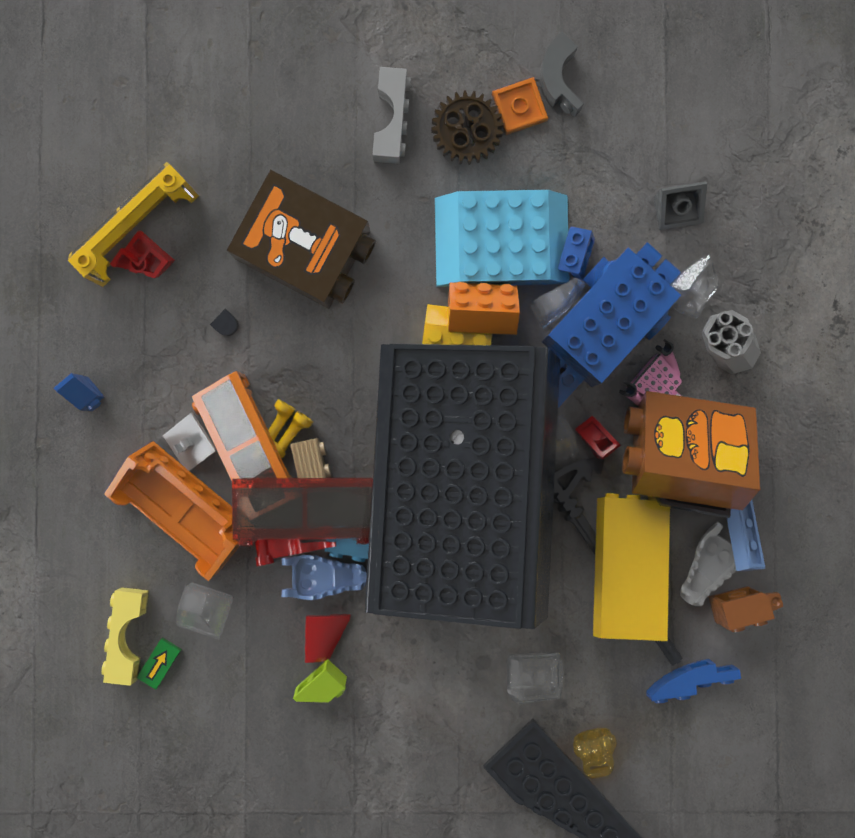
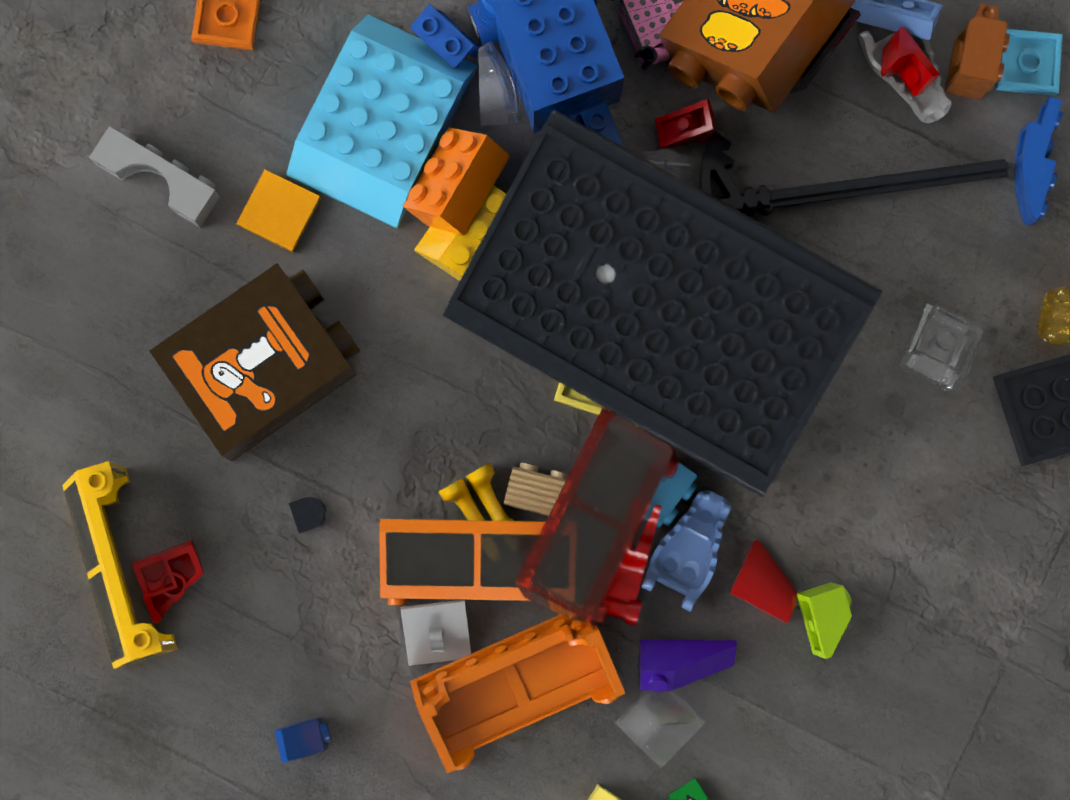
camera: 65 degrees left, 5 degrees down
dark brown gear [431,90,504,165] -> none
yellow brick [593,493,670,641] -> none
none -> light orange tile [236,169,321,253]
none -> dark purple slope [638,640,737,692]
none -> red slope [881,27,940,97]
none -> medium azure tile [995,29,1063,96]

